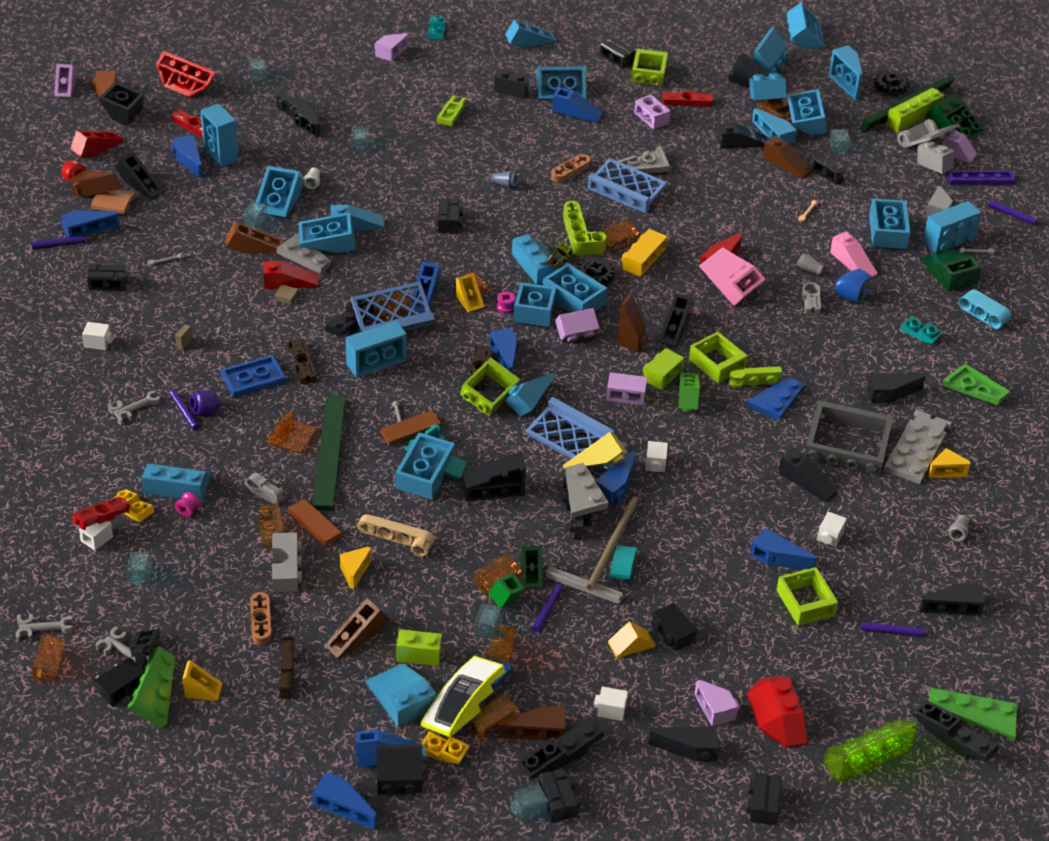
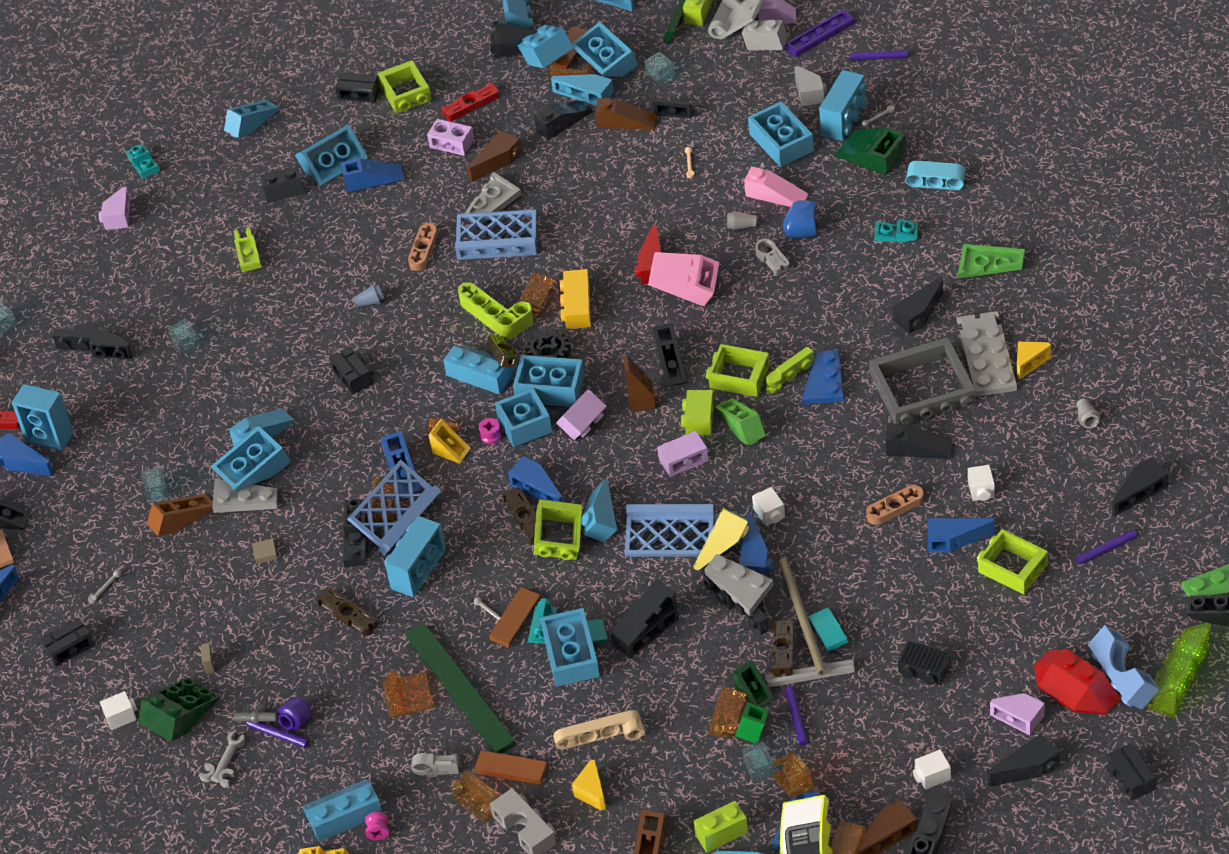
camera: 25 degrees left, 5 degrees up
blue tile [220,355,287,398] -> none
dark azure slope [253,166,304,218] -> none
red slope [263,261,318,289] -> none
white cone [303,168,320,189] -> none
yellow slope [608,622,656,658] -> none
none -> dark green slope [138,677,220,742]
none -> dark grey piece [233,704,278,723]
none -> reddish brown slope [467,131,521,181]
none -> dark brown piece [772,620,794,676]
none -> nougat beam [866,485,923,525]
none -> medium blue arch [1088,625,1160,709]

